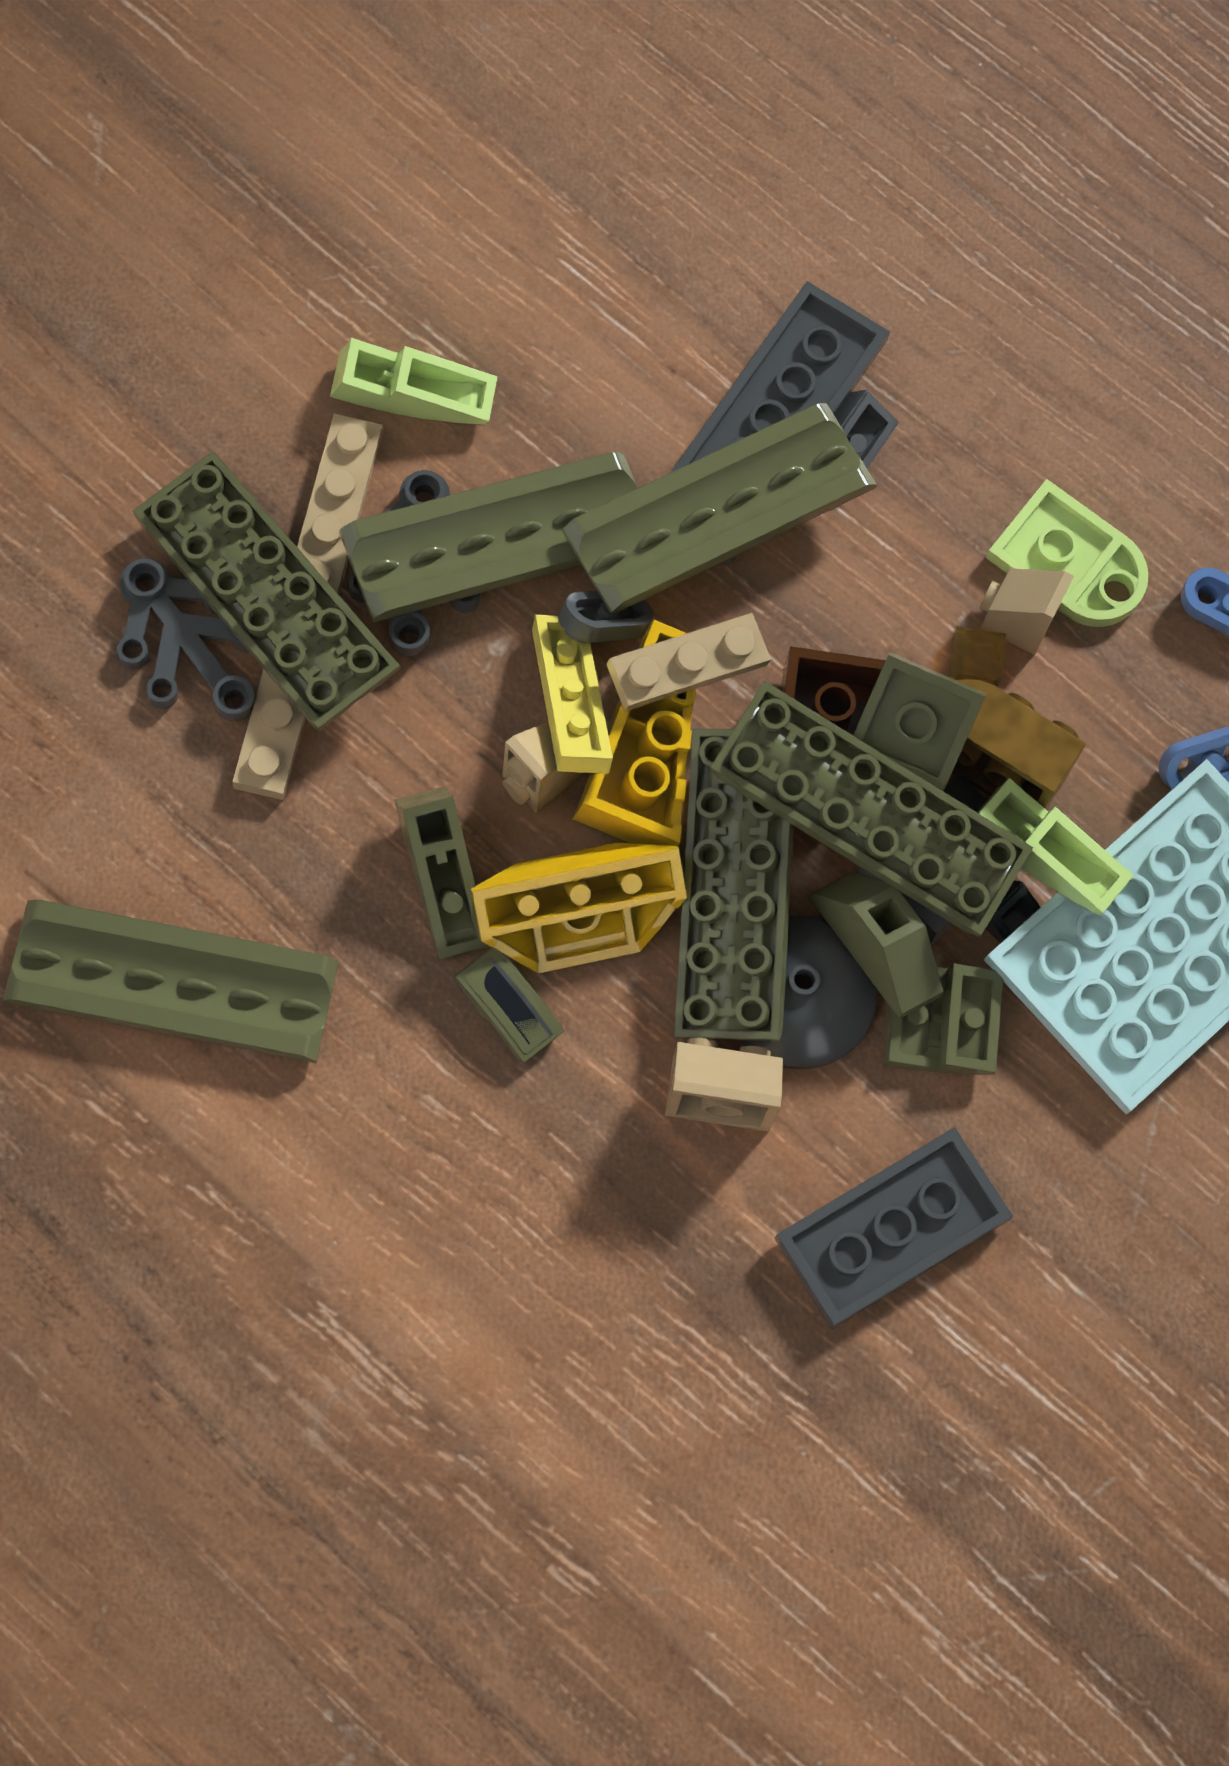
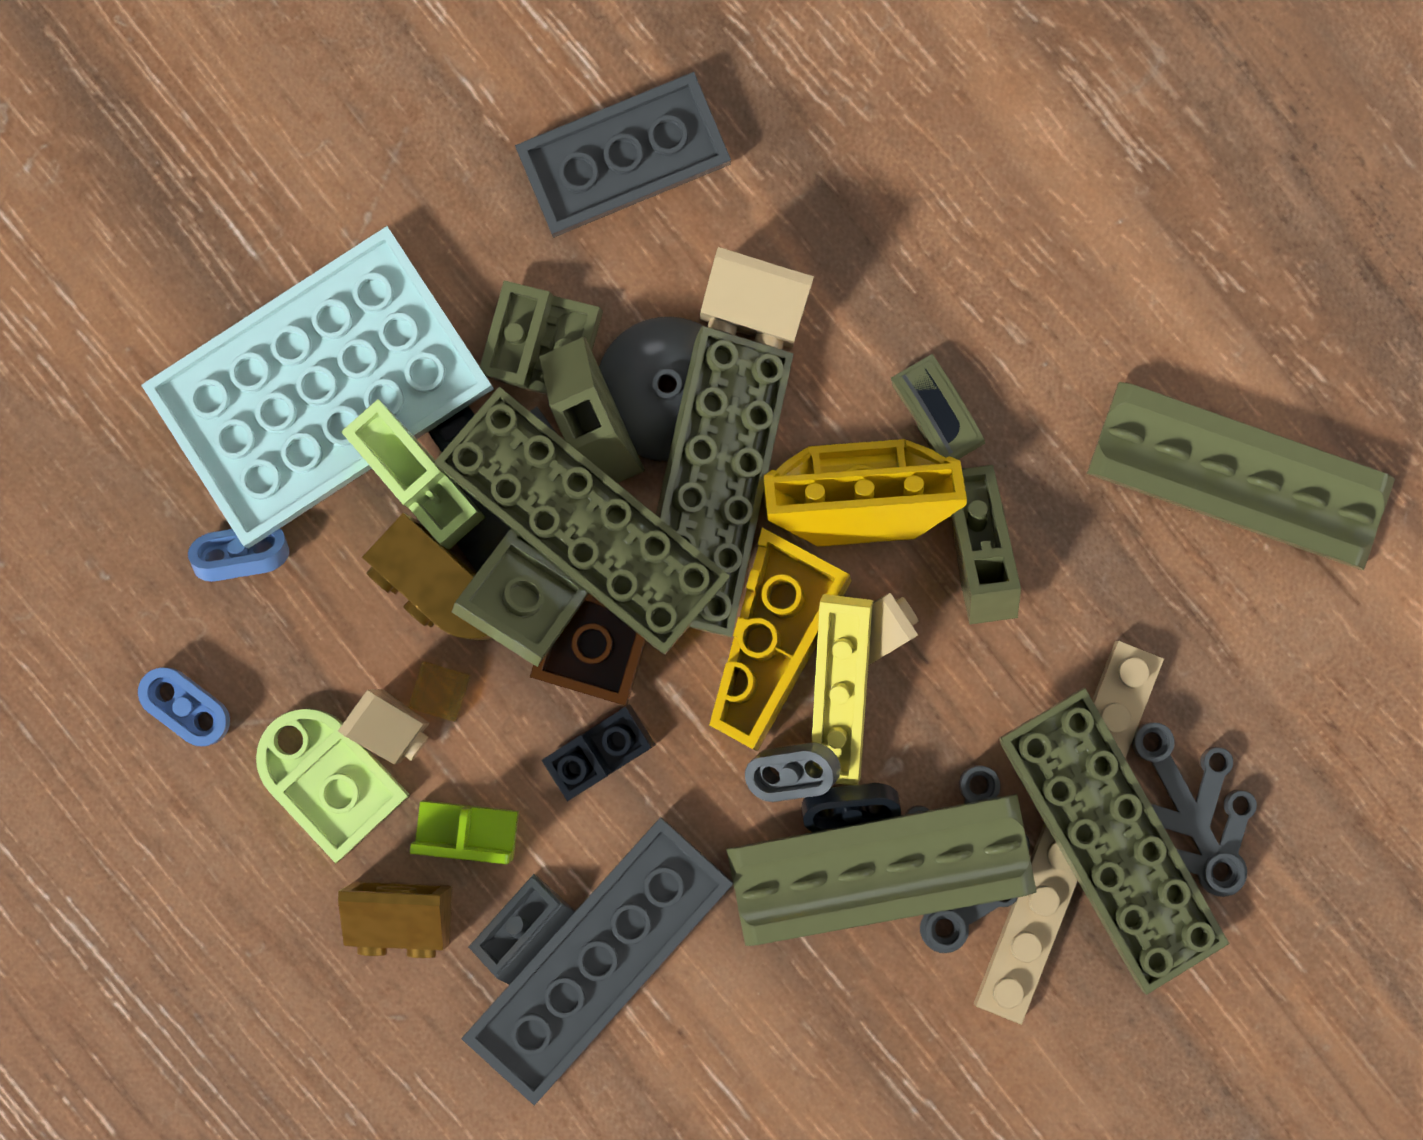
camera: 160 degrees left, 15 degrees up
yellowish green slope [330,338,498,425] -> none
olive plate [562,403,877,615] -> none
tan plate [606,613,771,711] -> none
none -> pearl gold slope [338,881,452,958]
none -> lime panel [410,800,519,864]
none -> black slope [542,704,656,802]
none -> black plate [802,783,901,832]

